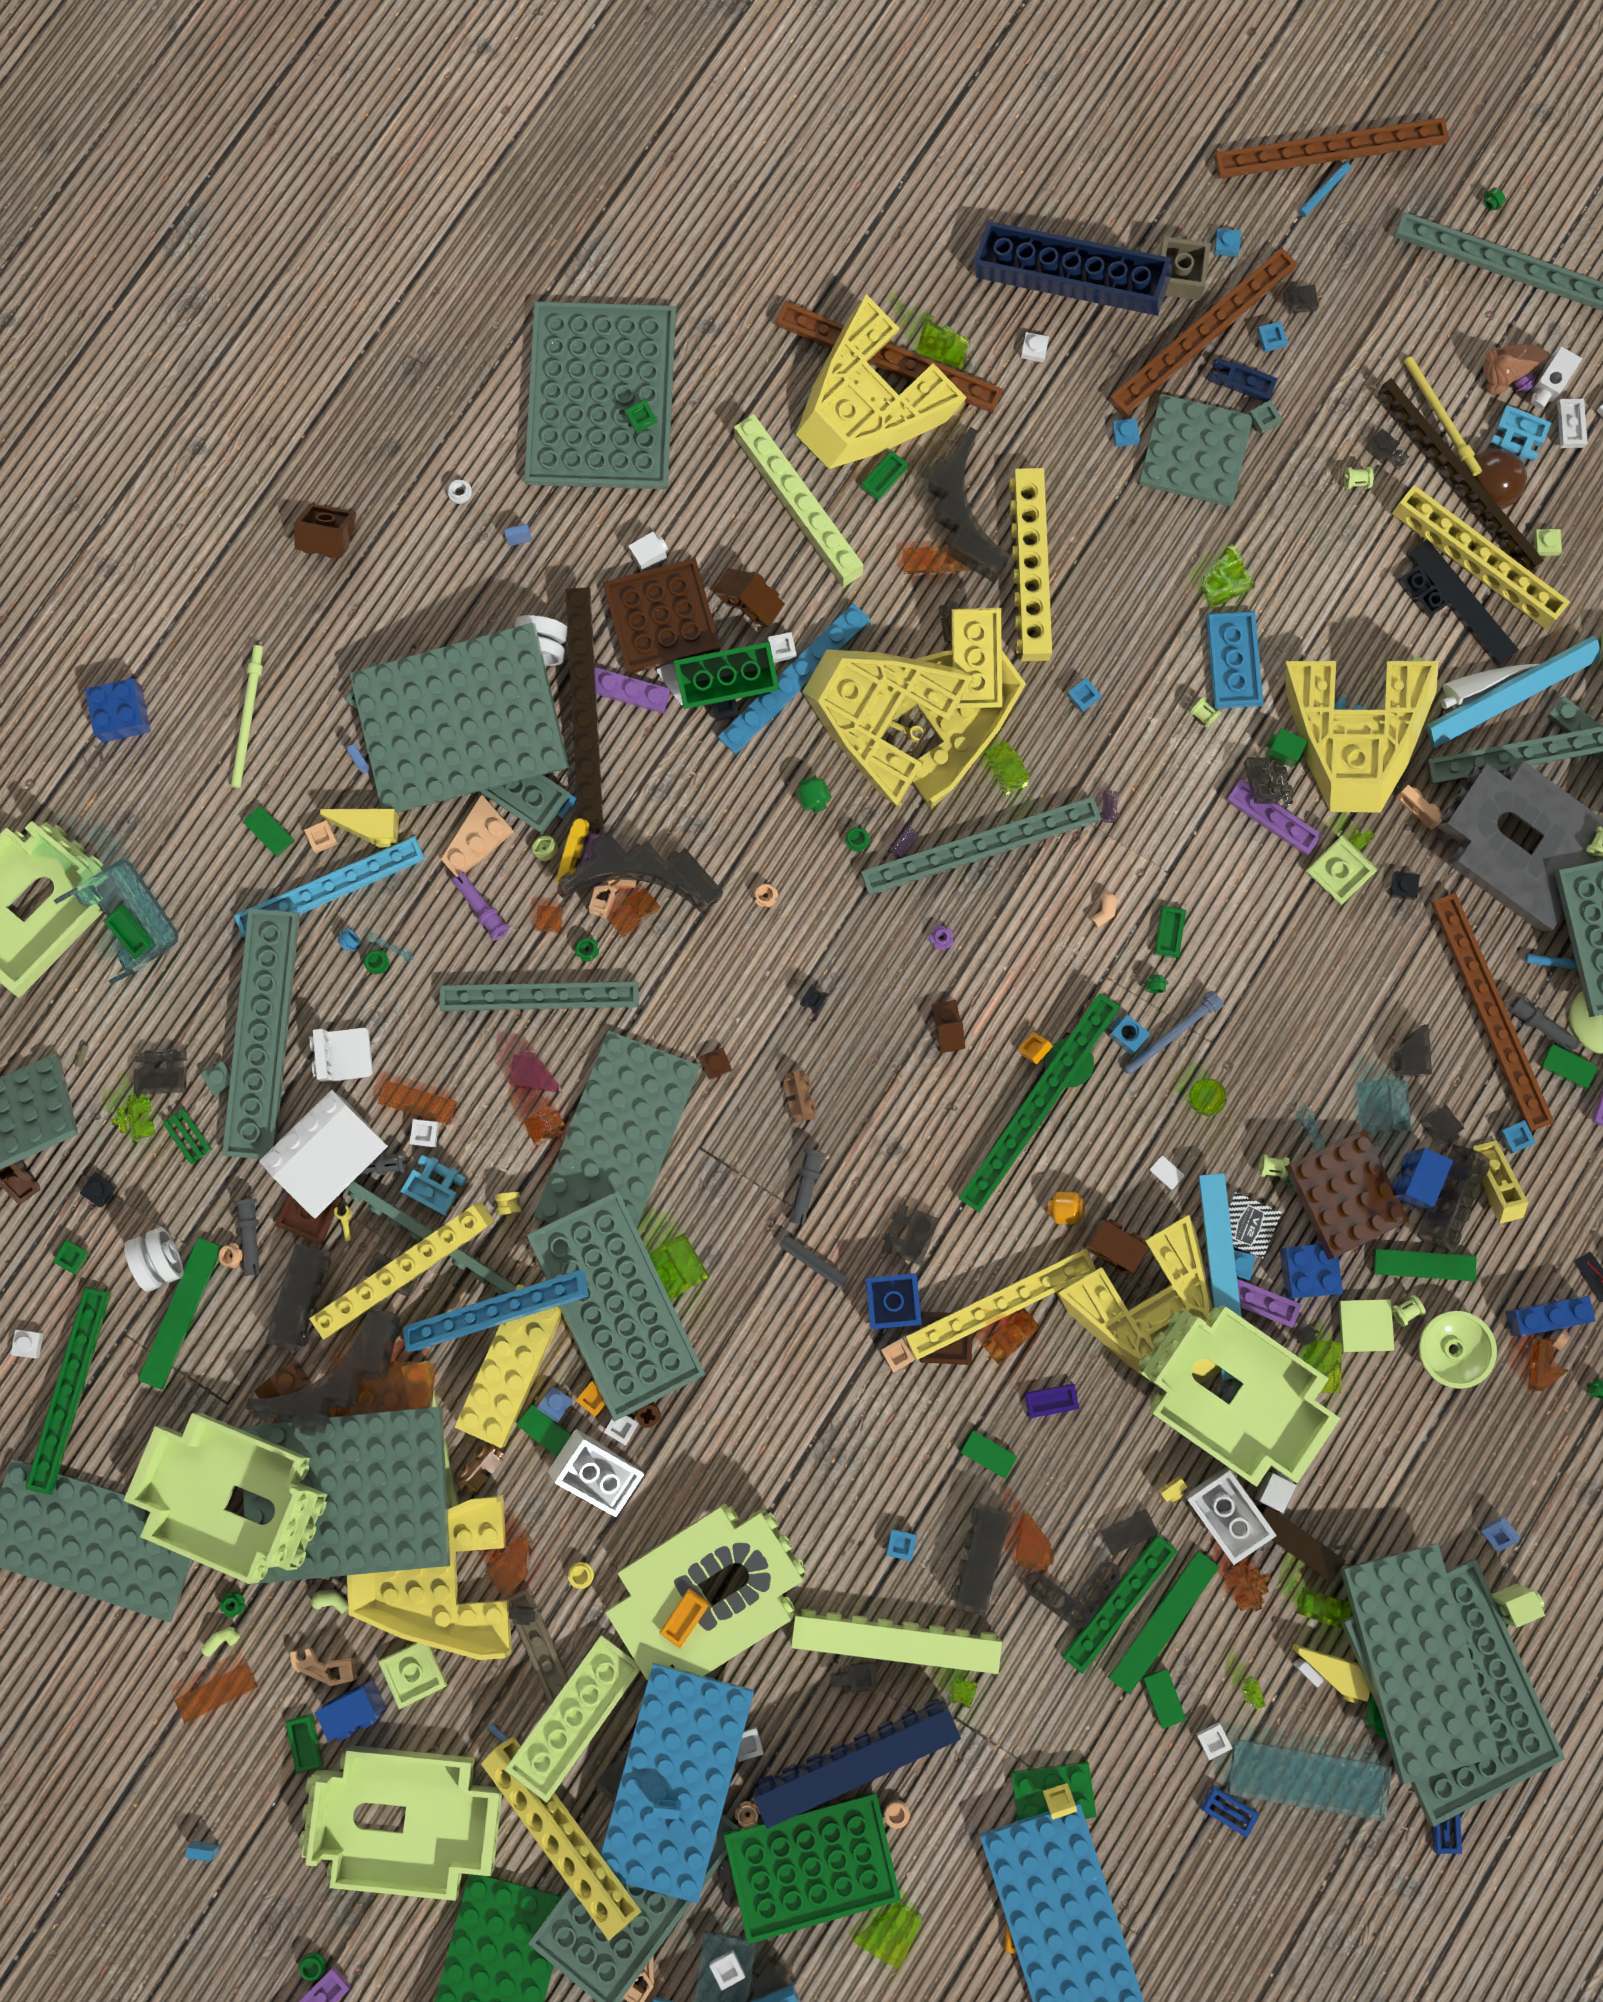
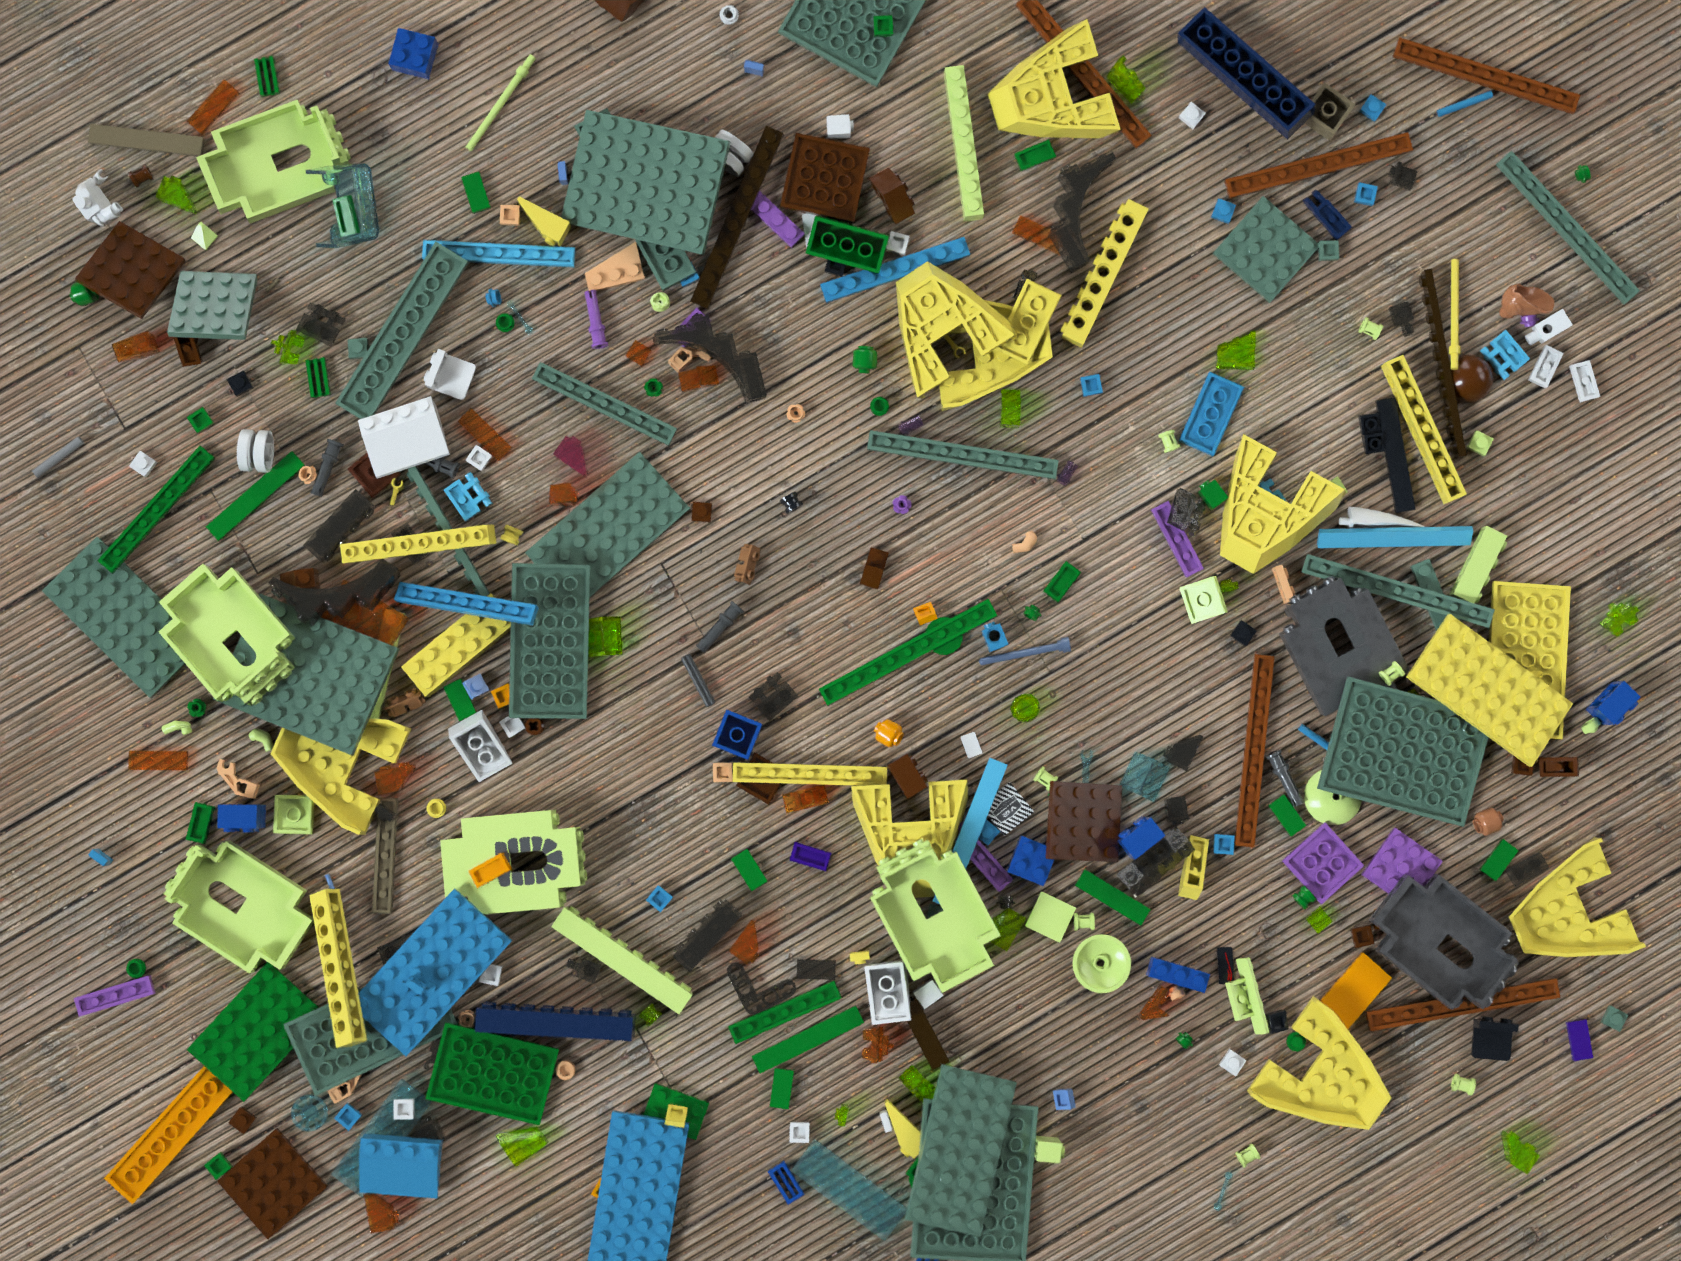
camera: 25 degrees right, 5 degrees up
yellowish green plate [504,1635,640,1803] -> none
yellow hinge [555,818,590,886] -> none

